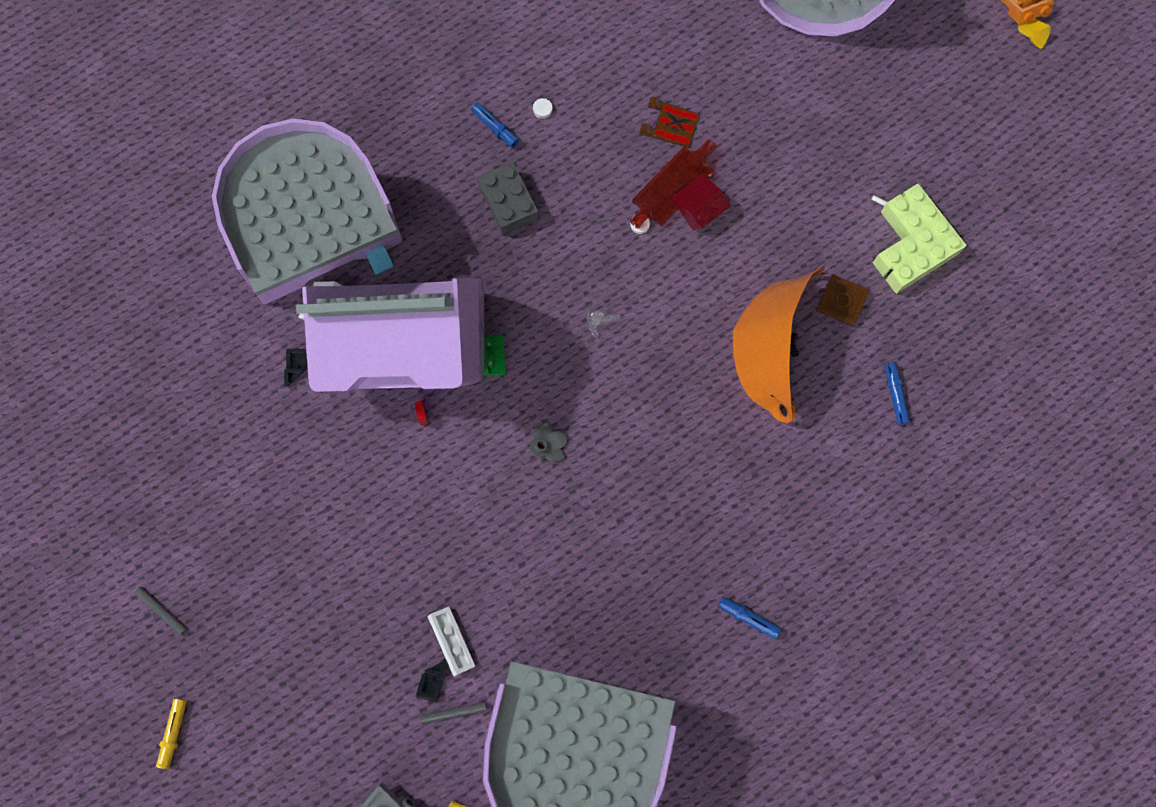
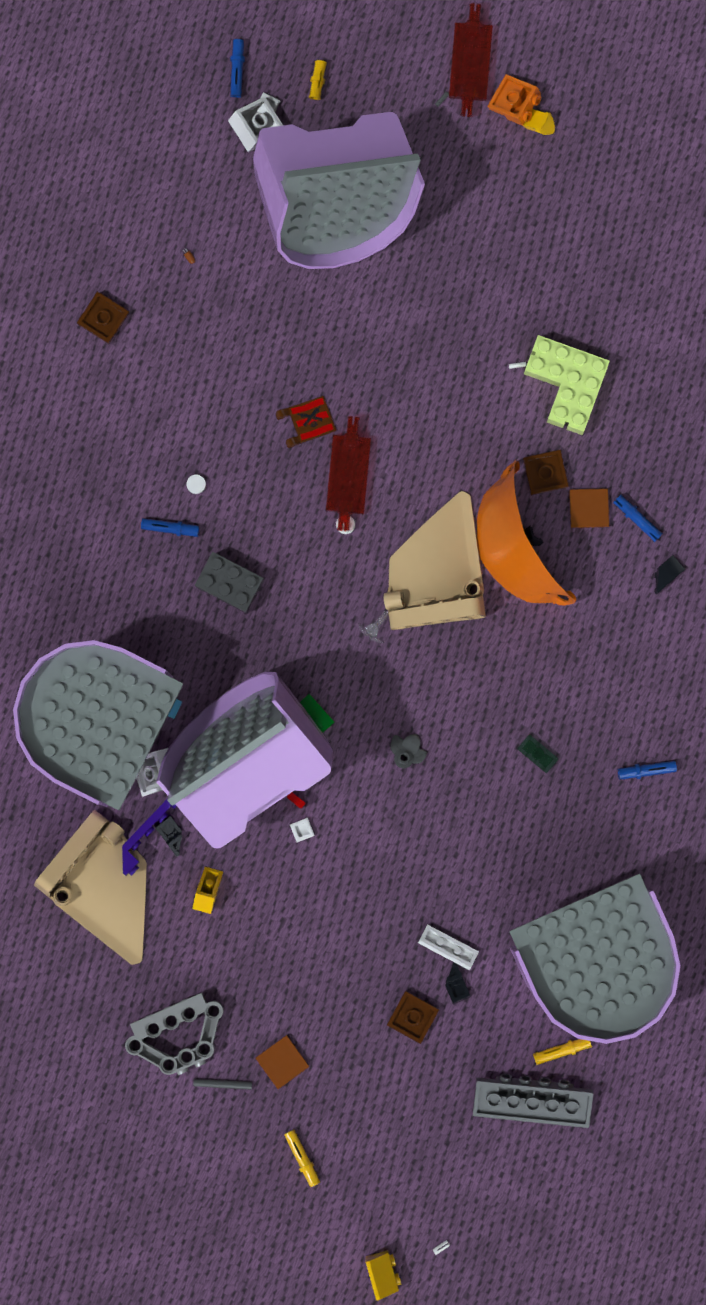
camera: 30 degrees left, 10 degrees up
dark grey bar [420,702,487,724] -> none
dark red slope [671,174,731,230] -> none
none -> tan panel [34,810,147,965]
none -> dark purple slope [122,798,177,876]
none -> light grey brick [125,992,224,1075]
none -> yellow slope [192,867,223,914]
none -> dark orange tile [255,1035,309,1089]
none -> white tile [290,818,315,842]
none -> tan panel [384,491,486,630]
none -> reddish brown plate [387,991,439,1044]
none -> clear green plate [517,734,558,774]
none -> dark orange tile [569,489,609,528]
none -> black slope [654,555,685,594]

